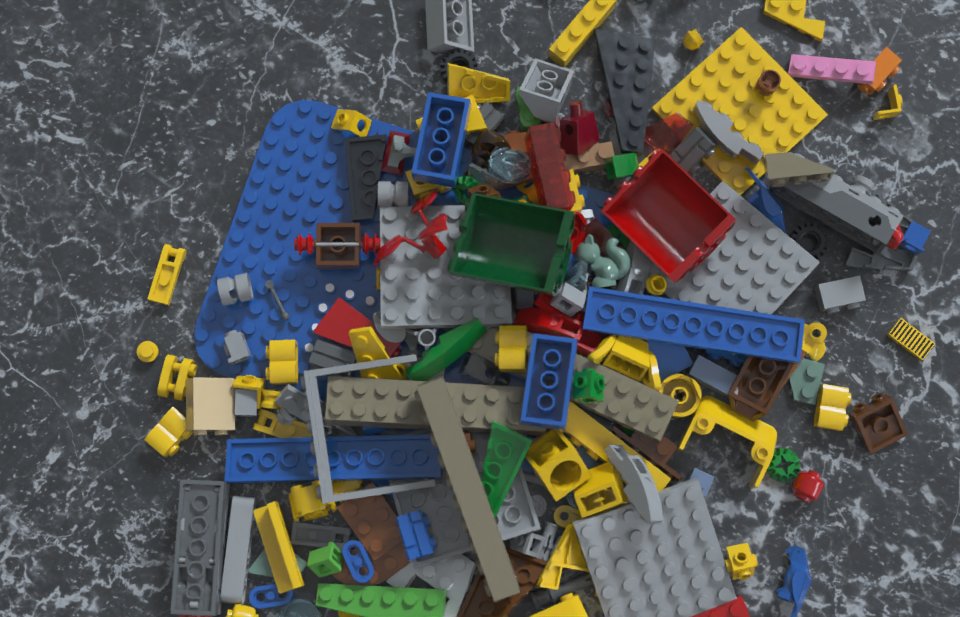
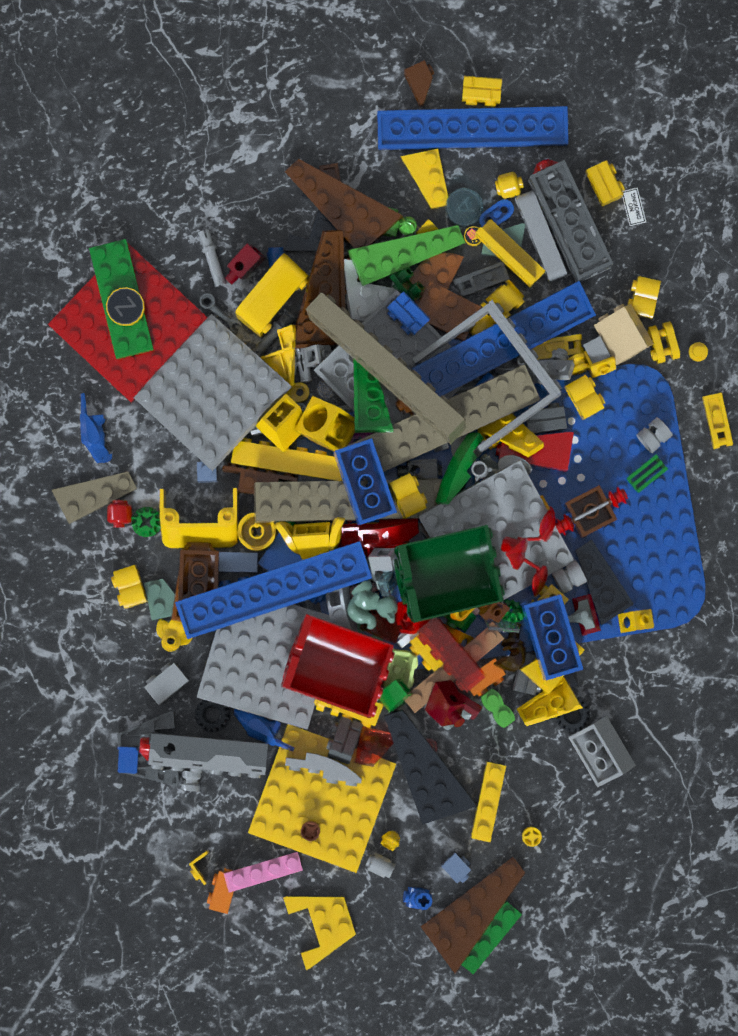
camera: 155 degrees right, 5 degrees up
light grey brick [223,330,252,365] -> none
dark grey hinge [265,280,290,320] -> none
bright green brick [307,542,343,578] -> none
blue plate [342,540,374,583] -> none
clear light blue tile [489,148,531,183] -> none
light grey slope [519,58,574,123] -> none
green brick [572,368,605,404] -> none
light grey slope [604,445,663,524] -> none
yellow plate [645,274,667,296] -> none
yellow brick [724,543,758,580] -> none
dark tan slope [763,152,834,187] -> none
reddish brown plate [848,393,908,454] -> none
yellow tile [887,318,935,361] -> none
none -> dark tan wing [52,472,137,524]
none -> light grey brick [366,853,396,878]
none -> yellowish green bracket [382,649,418,689]
none -> dark green hips [390,267,425,302]
none -> tile [464,226,481,246]
none -> yellow brick [585,160,625,206]
none -> white sticker [622,187,646,226]
none -> green tile [626,454,668,493]

